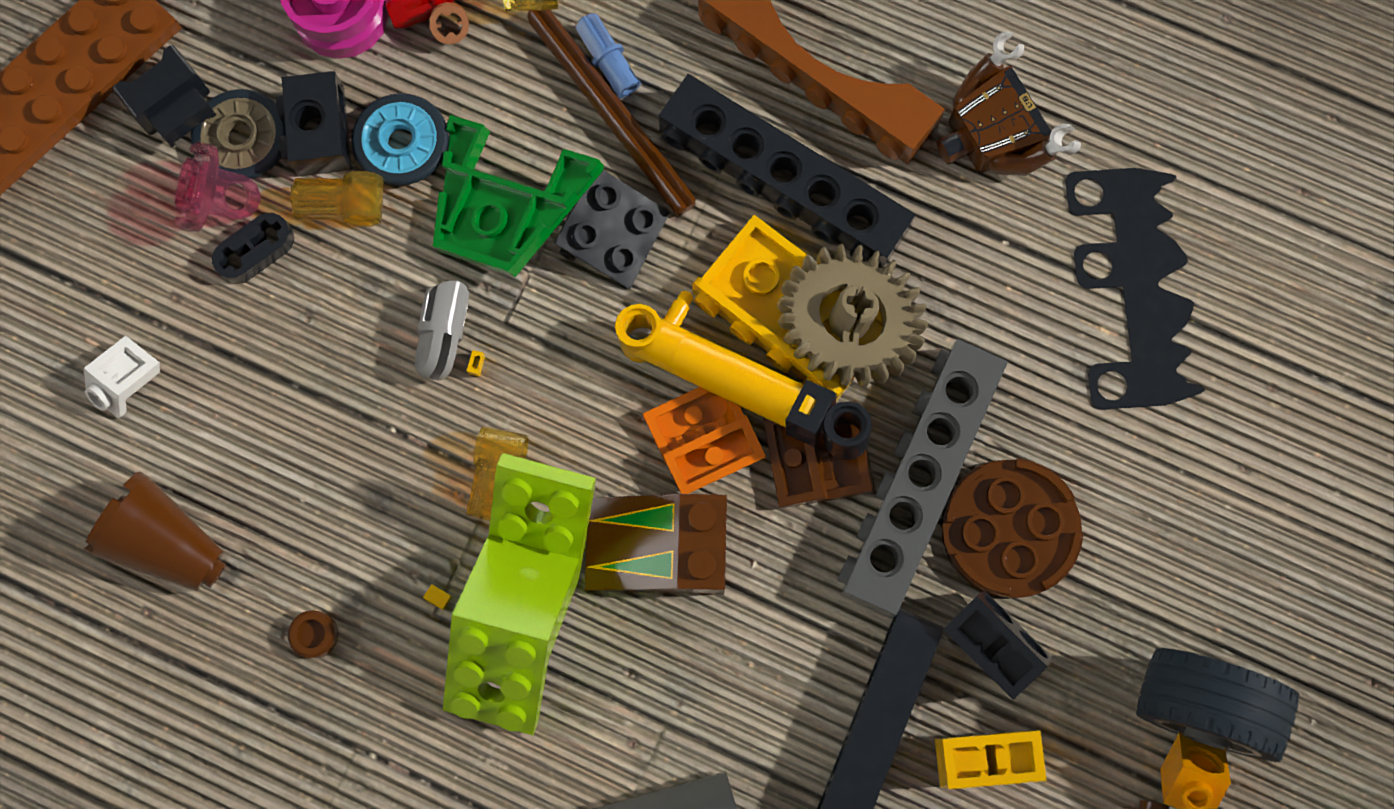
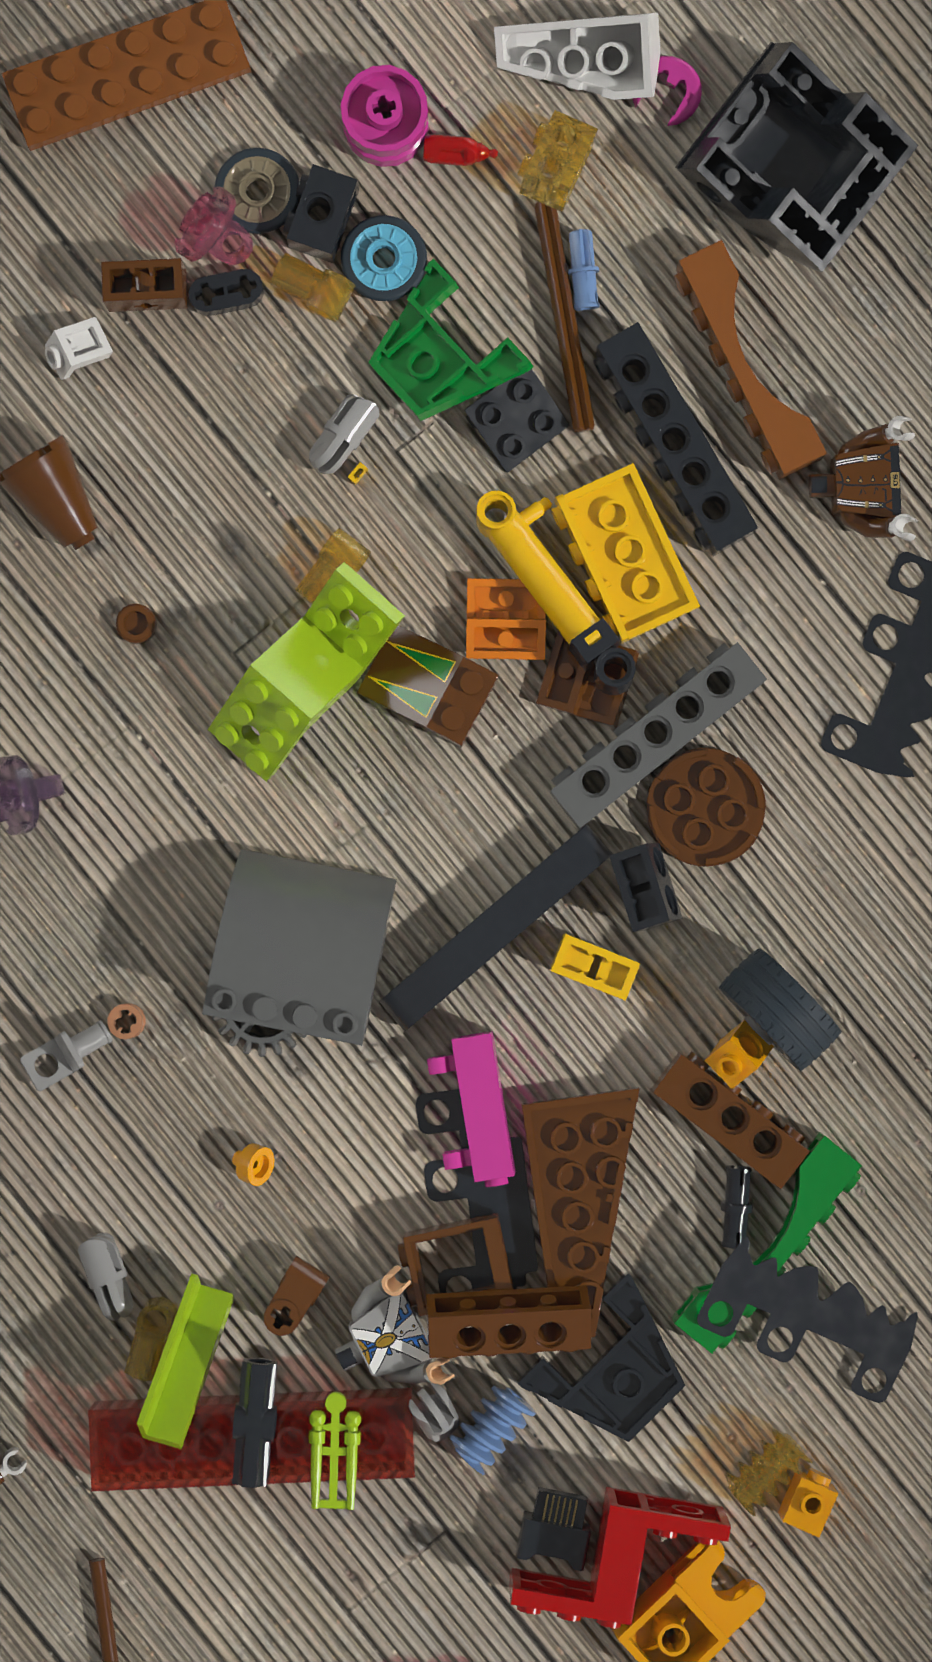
camera: 25 degrees right, 10 degrees up
black piece [112,45,216,148] -> none
yellow piece [423,584,453,610] -> none
nougat bush [429,2,469,44] -> none
dark tan gear [777,244,928,387] -> none
none -> reddish brown brick [101,258,188,312]

